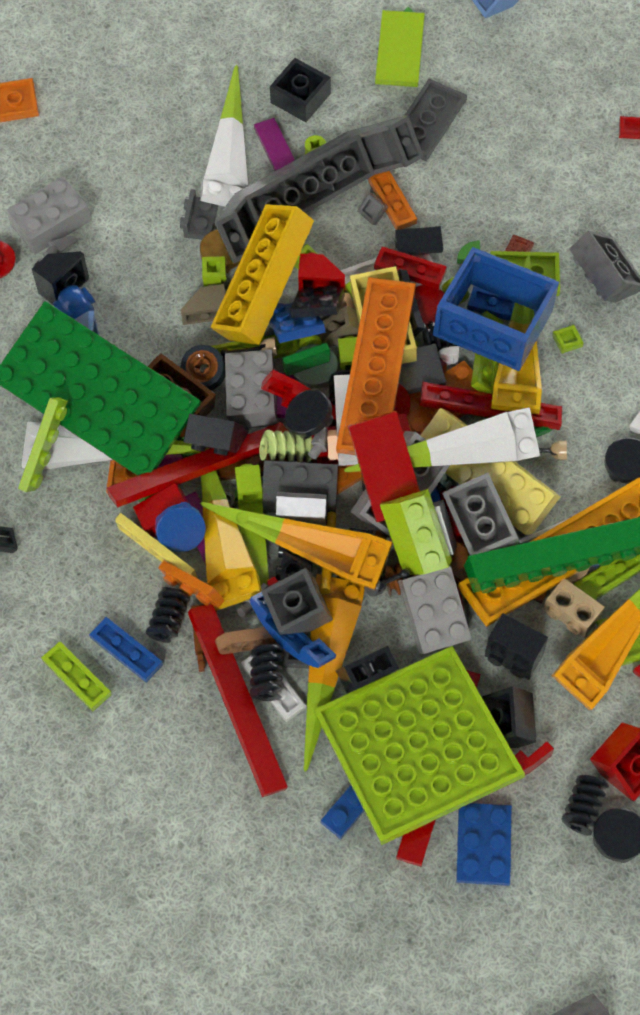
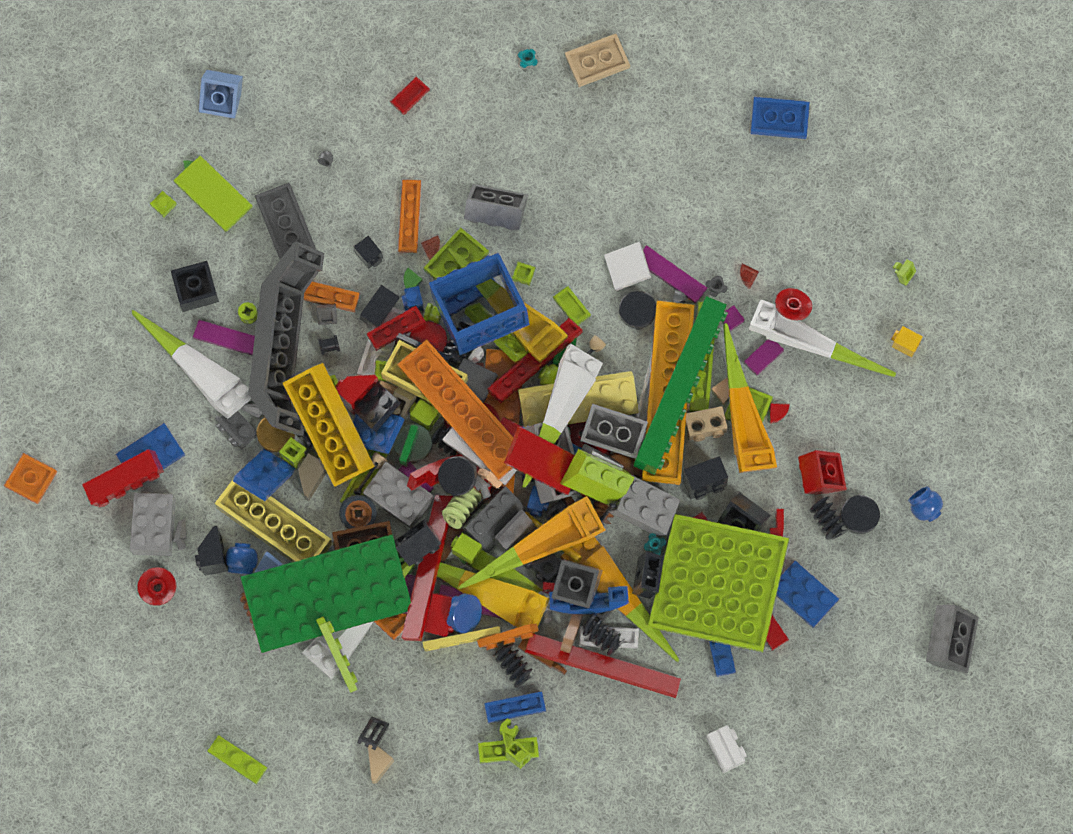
camera: 50 degrees left, 10 degrees up
none -> red brick [82,449,164,508]
none -> blue plate [116,423,185,469]
none -> lime plate [150,191,177,217]
none -> light yellow brick [215,480,333,562]
none -> blue plate [233,449,296,501]
none -> dark grey hinge [317,151,333,167]
none -> black bush [318,335,340,355]
none -> black brick [353,236,383,269]
none -> orange tile [398,180,421,253]
none -> blue brick [401,286,424,311]
none -> lime piece [499,718,531,769]
none -> blue brick [527,486,550,518]
none -> lime tile [553,286,591,325]
none -> teal plate [644,533,666,555]
none -> white brick [706,725,747,773]
none -> light nougat tile [712,378,729,404]

